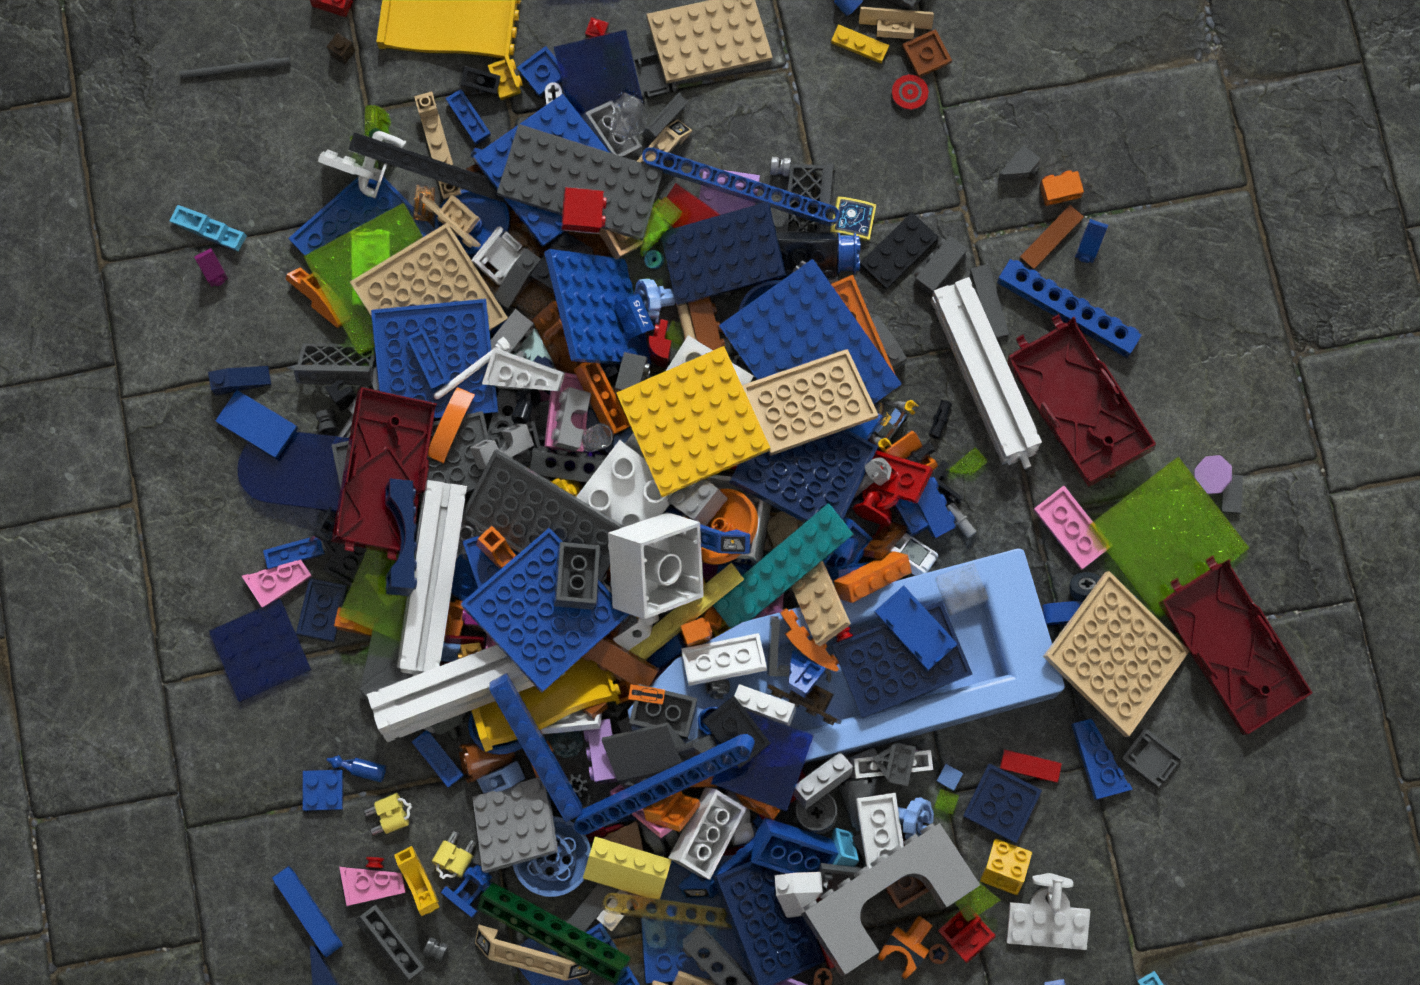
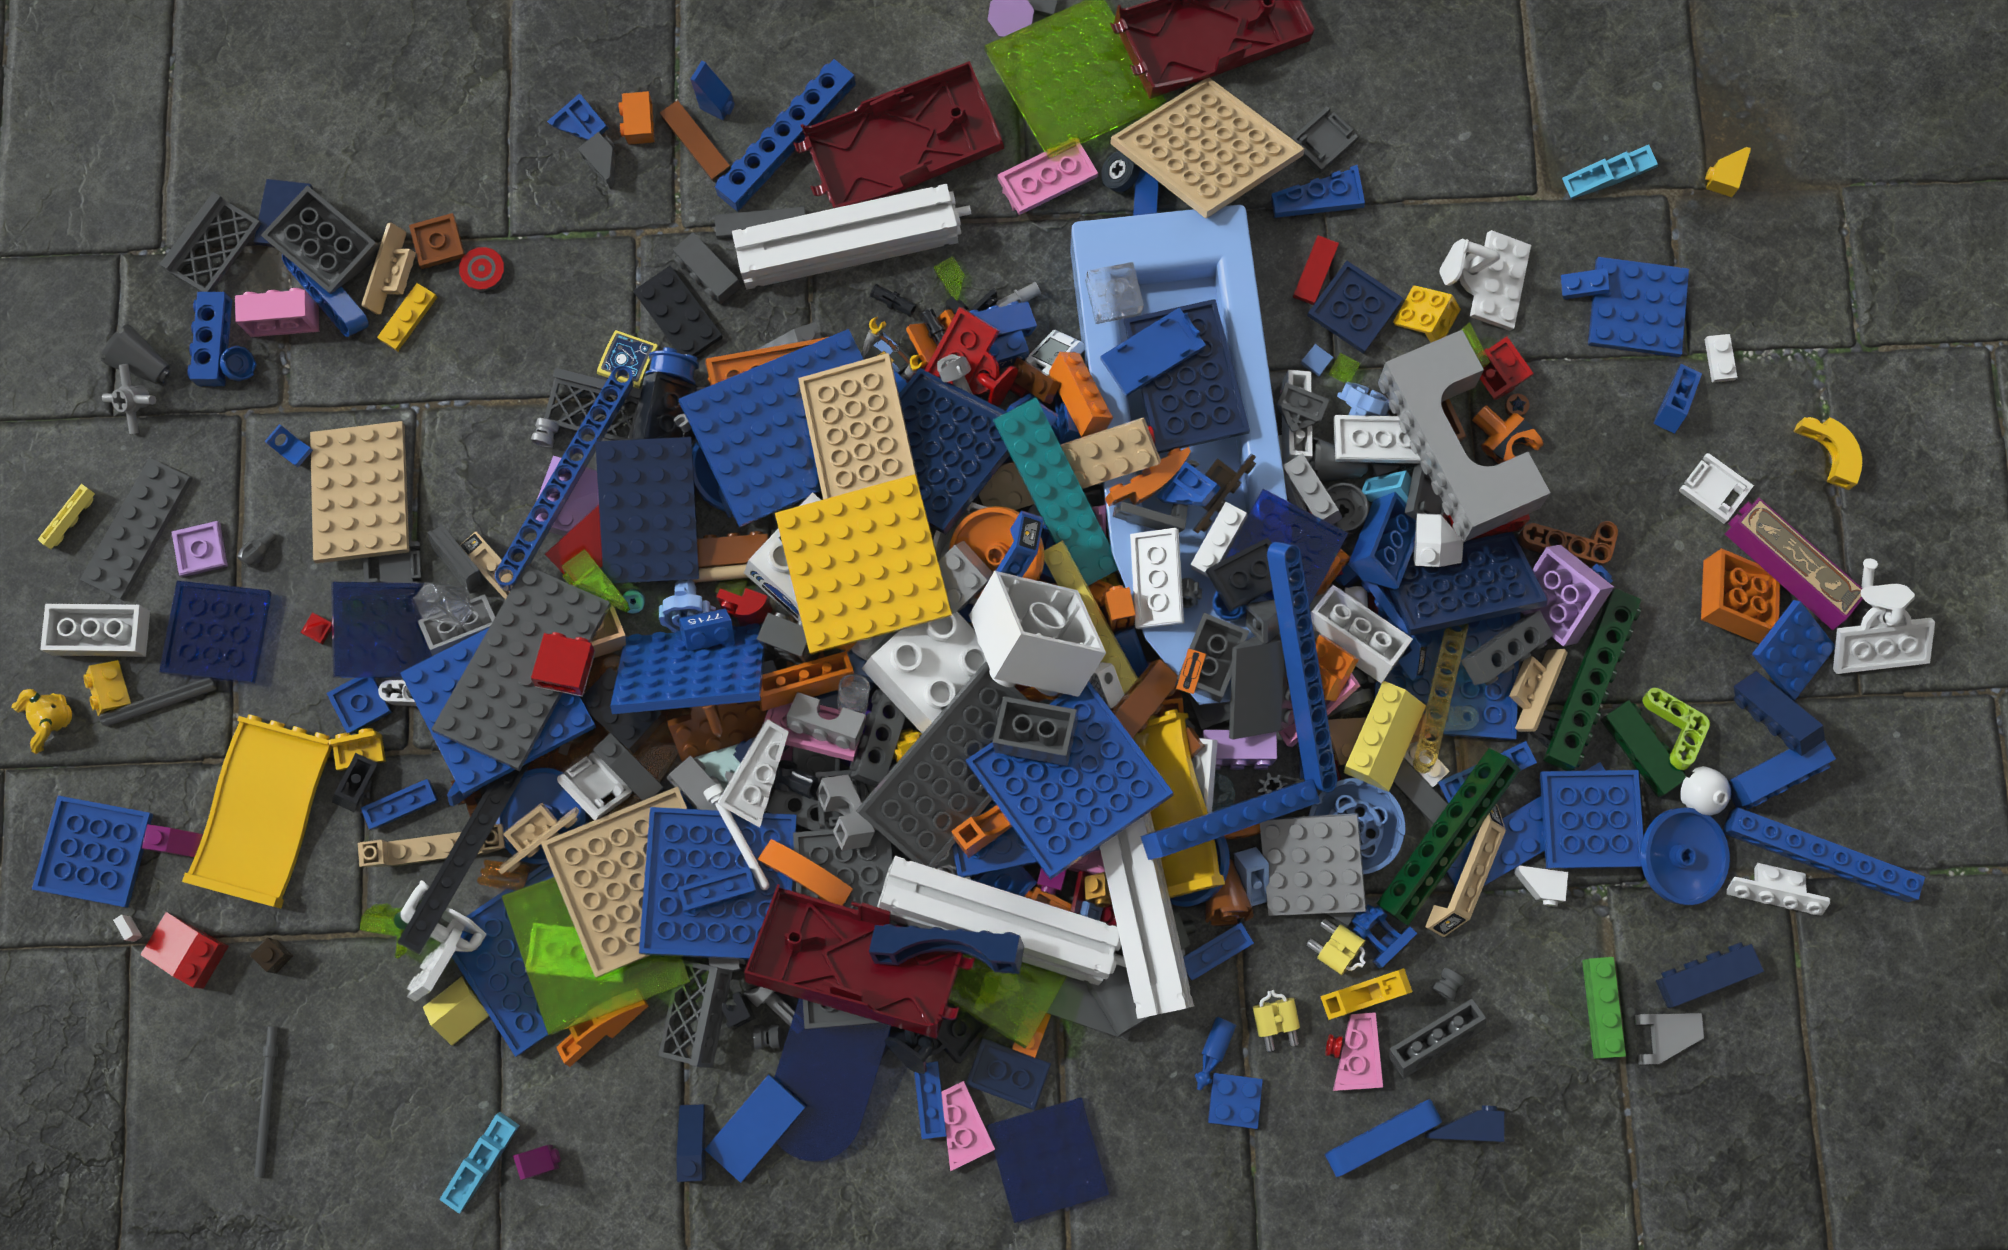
camera: 80 degrees left, 0 degrees up
none -> light yellow slope [423,976,489,1046]
none -> blue wing [547,93,609,141]

